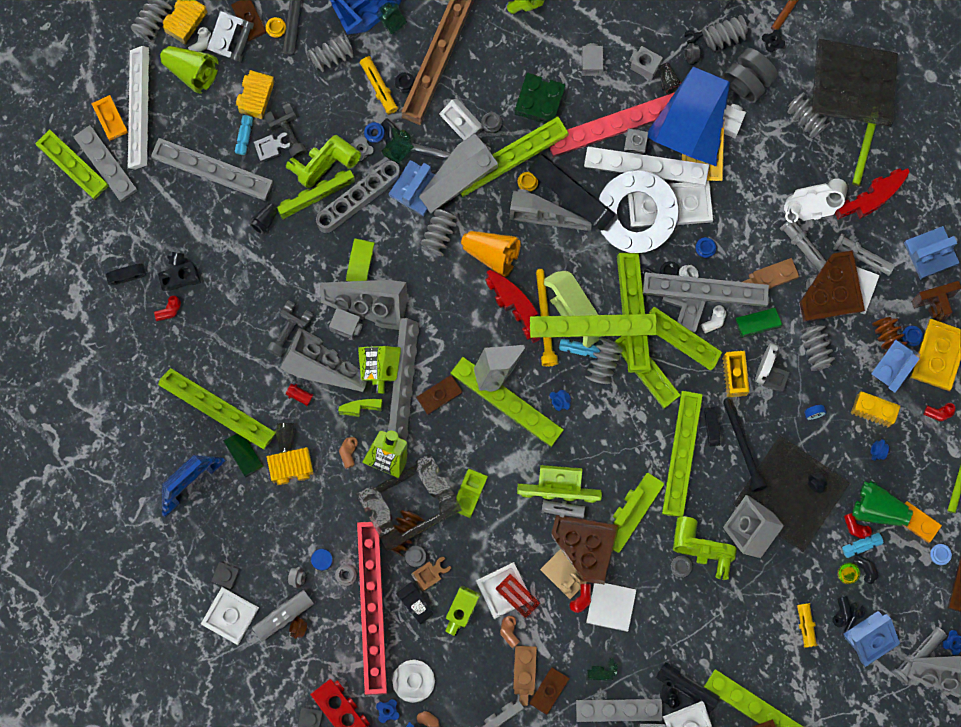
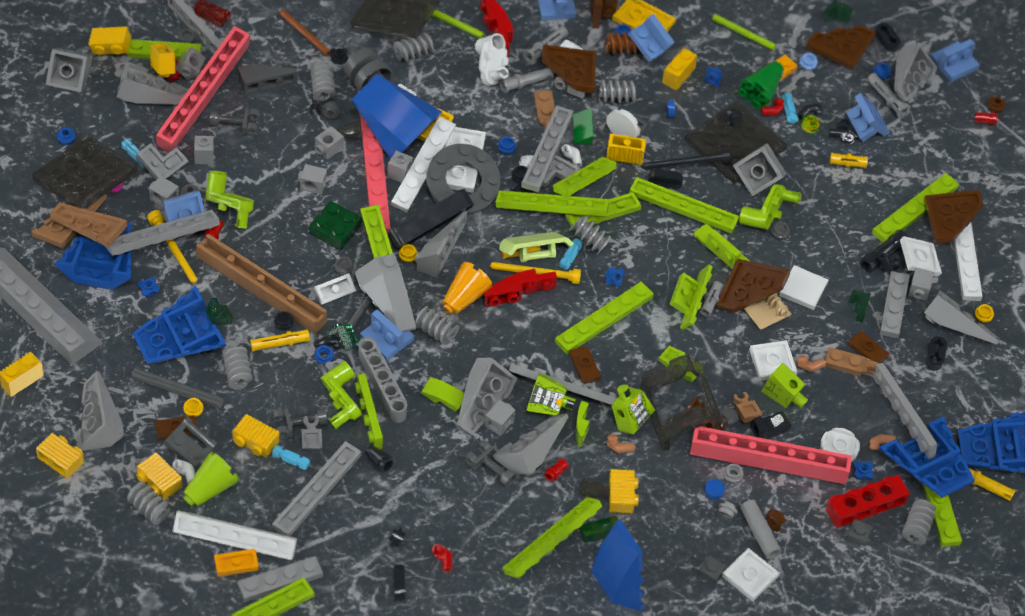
camera: 80 degrees left, 25 degrees down
black leg [158,262,201,291] -> none
light grey slope [474,345,525,392] -> none
clear red tile [495,574,540,619] -> none
lime plate [530,314,656,338] -> none
red arm [570,584,591,613] -> none
red arm [923,403,956,421] -> none

